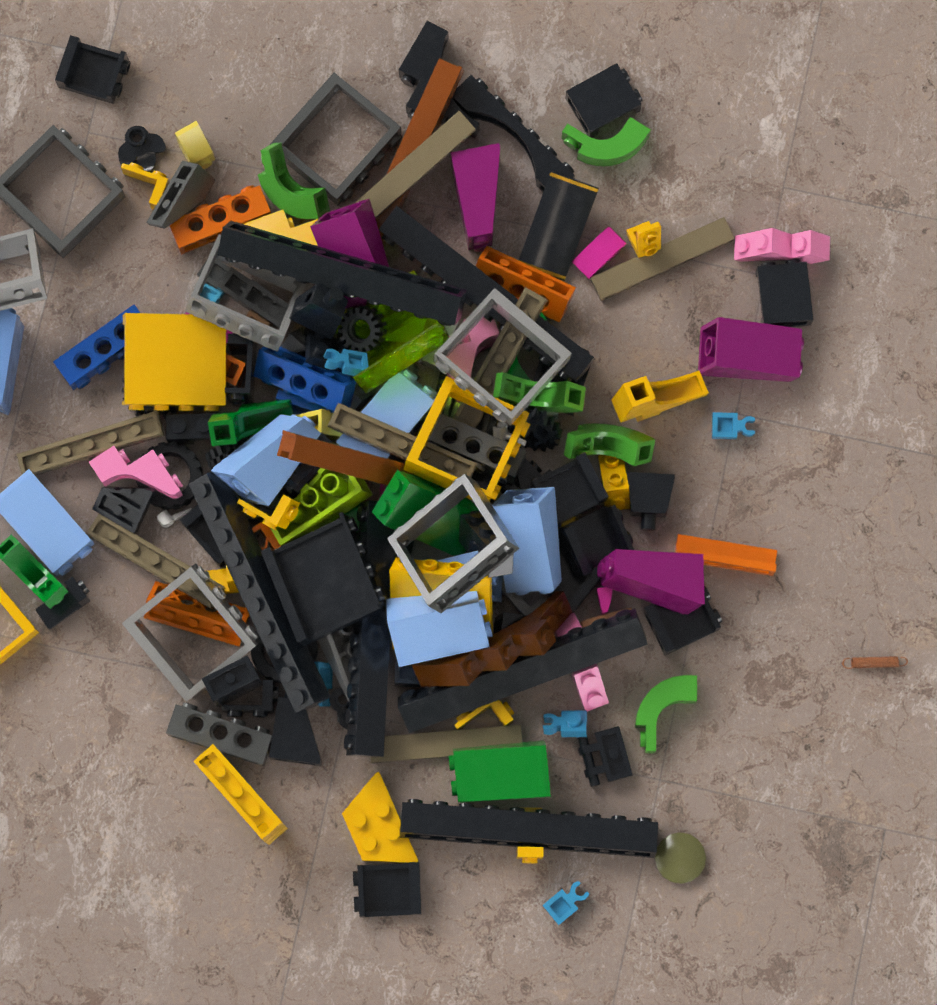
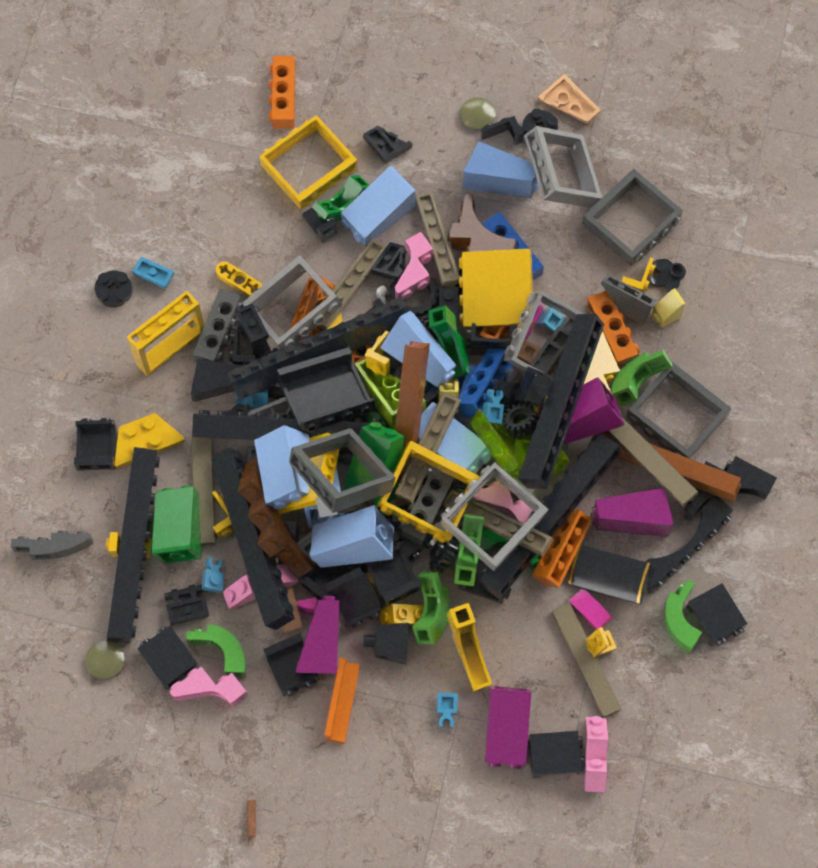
camera: 90 degrees right, 10 degrees down
black panel [55,35,131,104] -> none
dark azure plate [542,881,589,926] -> none
none -> dark grey slope [11,530,93,560]
none -> black plate [94,270,133,307]
none -> dark azure plate [132,257,174,289]
none -> black panel [137,626,199,691]
none -> bright pink arch [169,667,248,708]
none -> yellow beam [216,262,262,297]
none -> arch [447,194,517,252]

